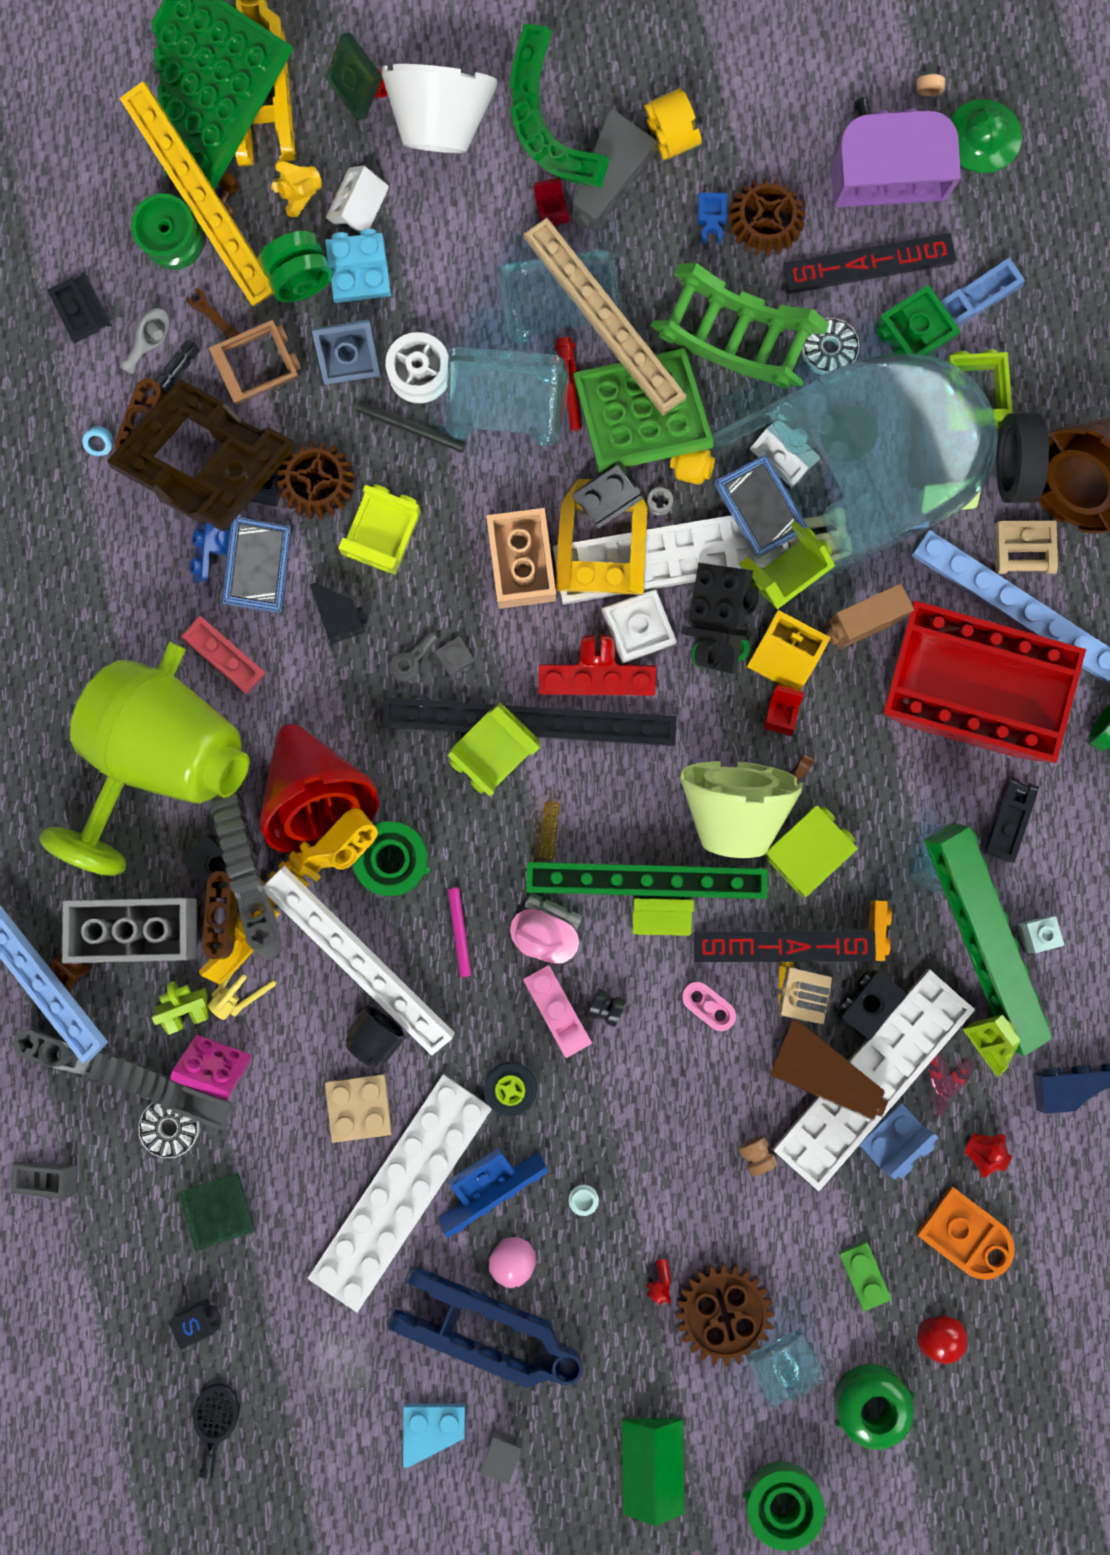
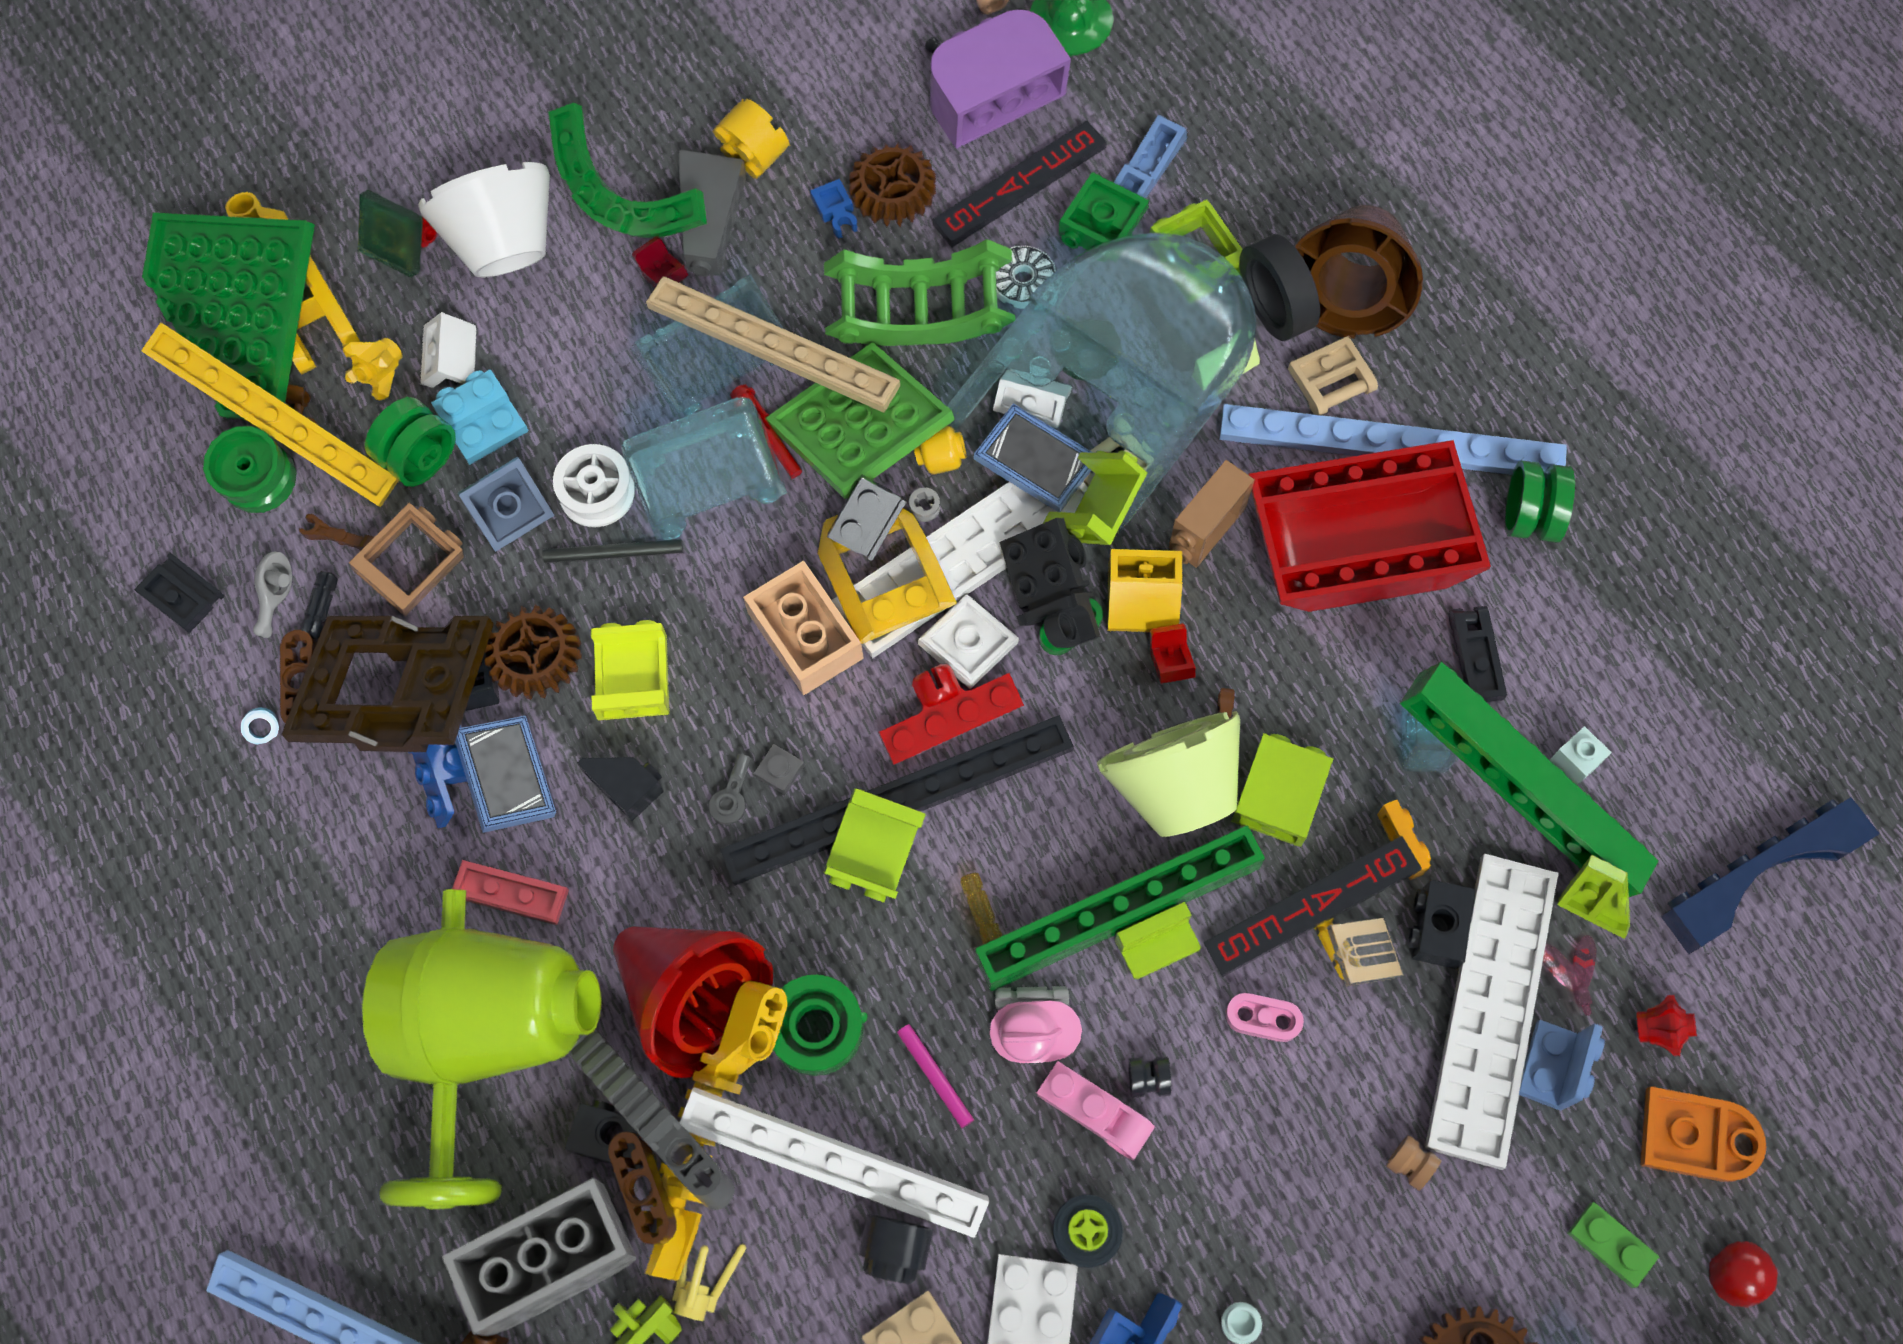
camera: 25 degrees left, 15 degrees down
reddish brown slope [770,1019,889,1121] -> none

